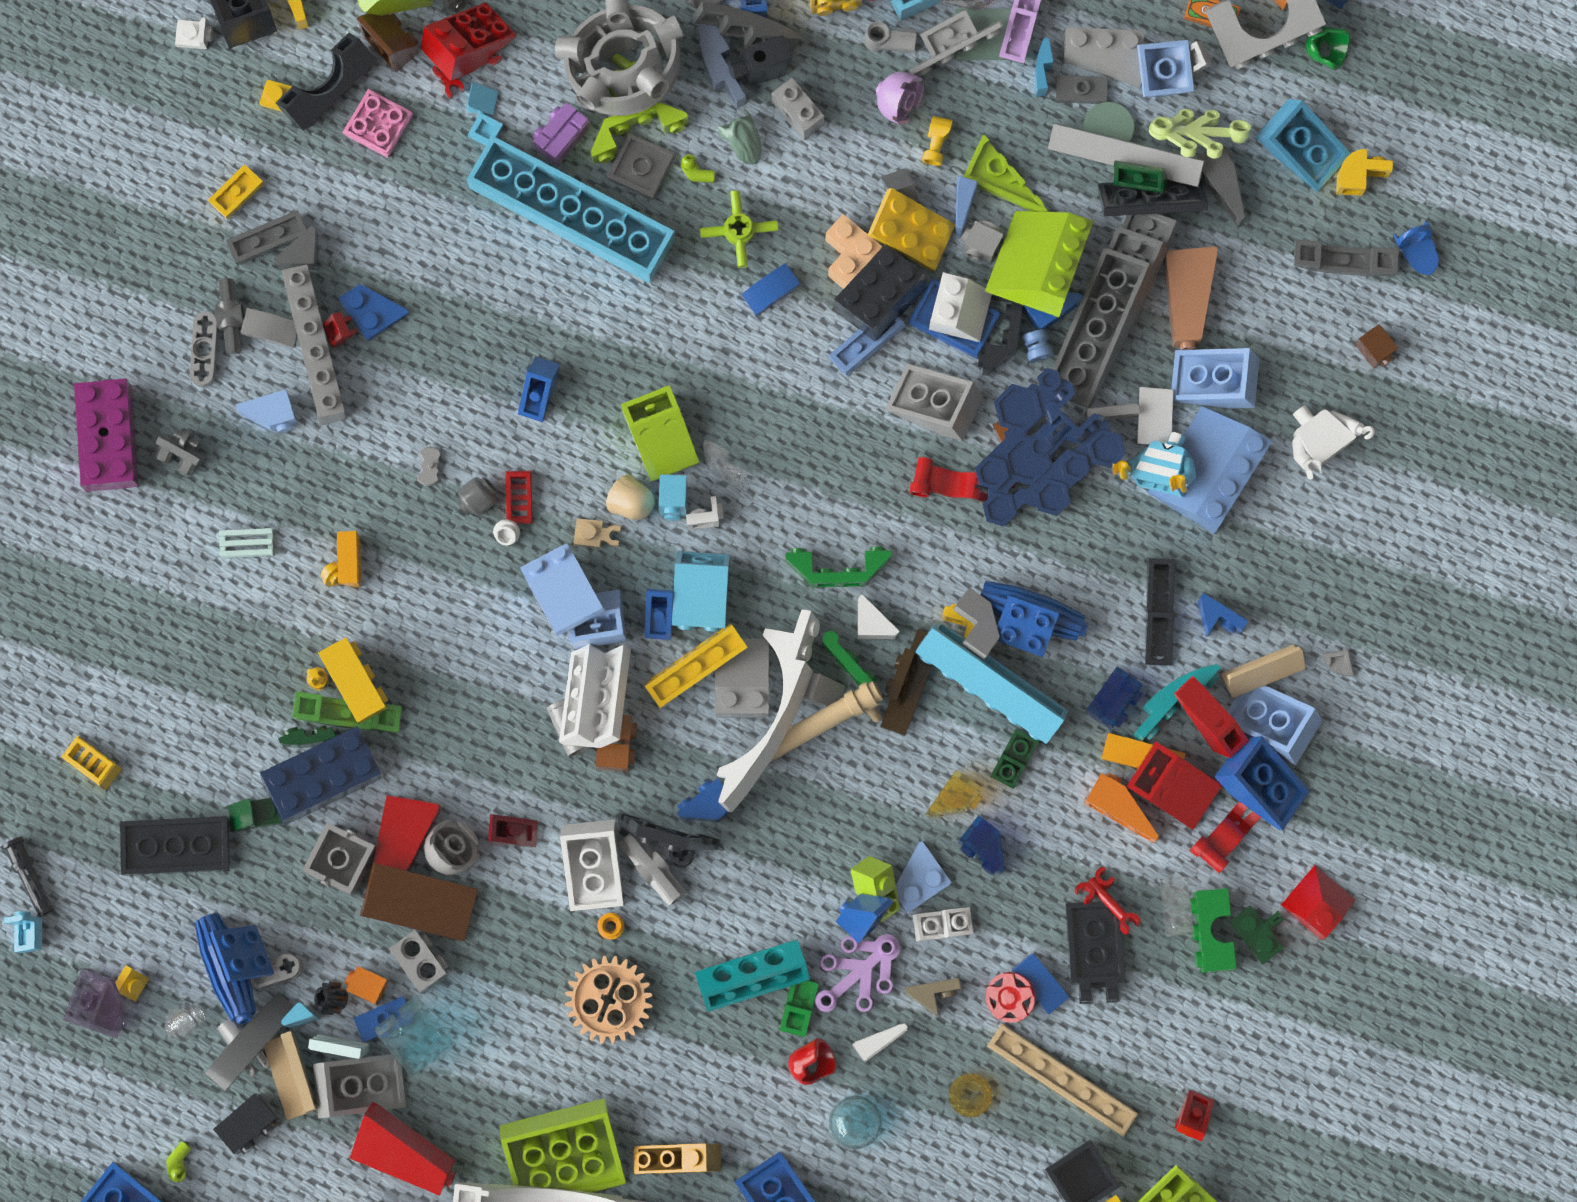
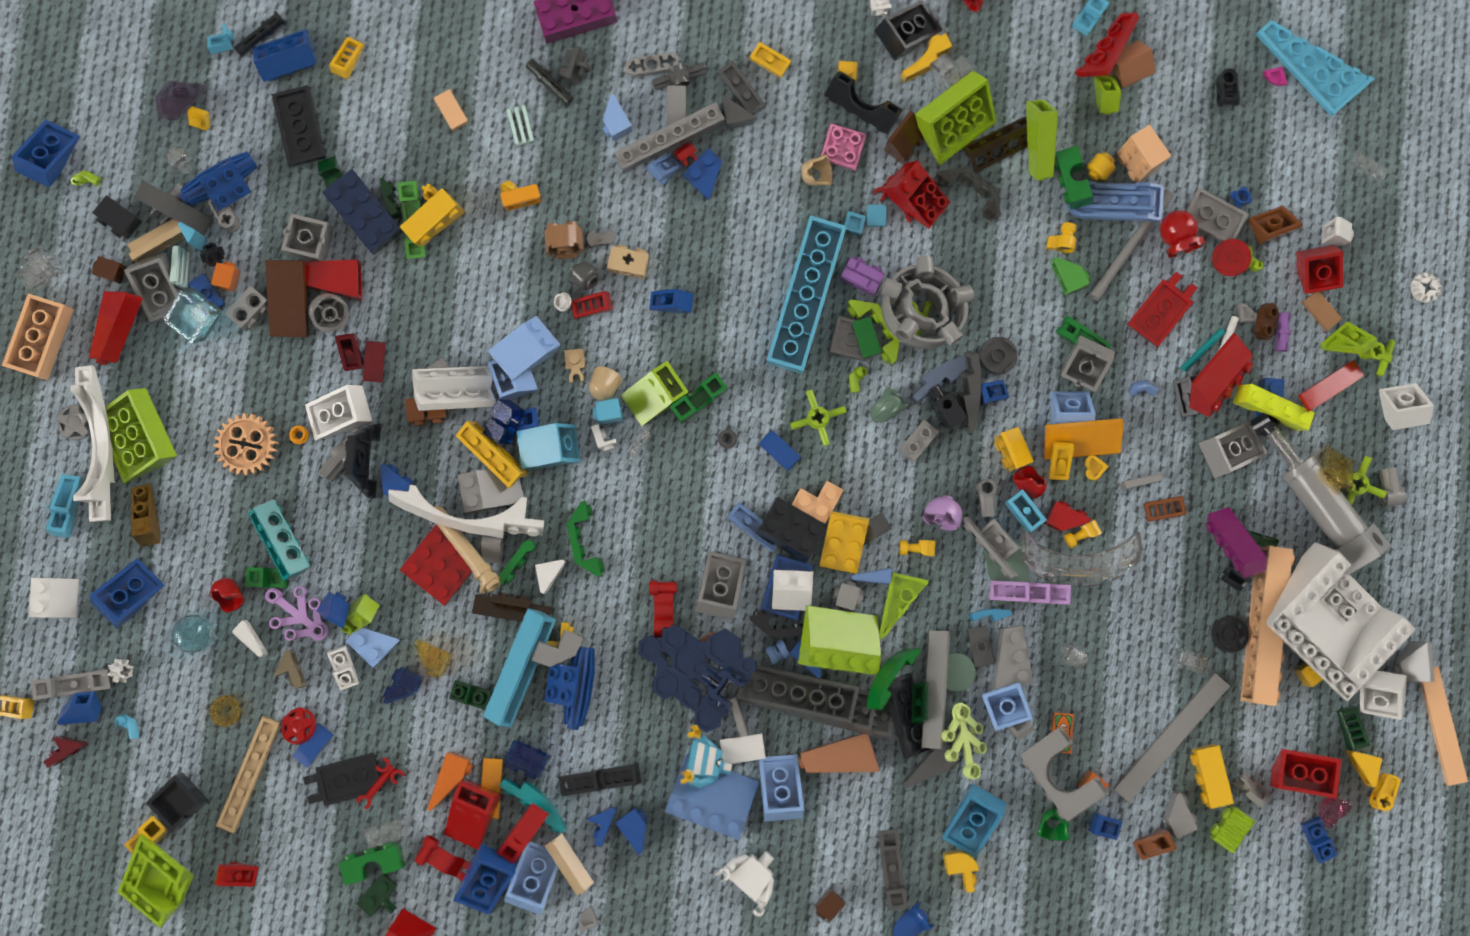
camera: 80 degrees right, 5 degrees up
none -> reddish brown brick [92,256,127,284]
none -> blue slope [253,29,317,82]
none -> dark red slope [363,340,386,383]
none -> red plate [400,525,473,606]
none -> light nougat tile [434,89,469,132]
none -> clear blue piece [483,399,525,444]
none -> pearl dark grey pin [525,59,574,106]
none -> medium nougat brick [544,221,584,259]
none -> tan brick [607,245,650,279]
none -> blue slope [616,806,648,855]
none -> medium blue slope [646,153,683,185]
none -> green arch [670,373,728,424]
none -> dark grey plate [718,430,737,449]
none -> tan hair [801,155,833,186]
none -> green tile [852,317,882,359]
none -> green slope [867,648,921,710]

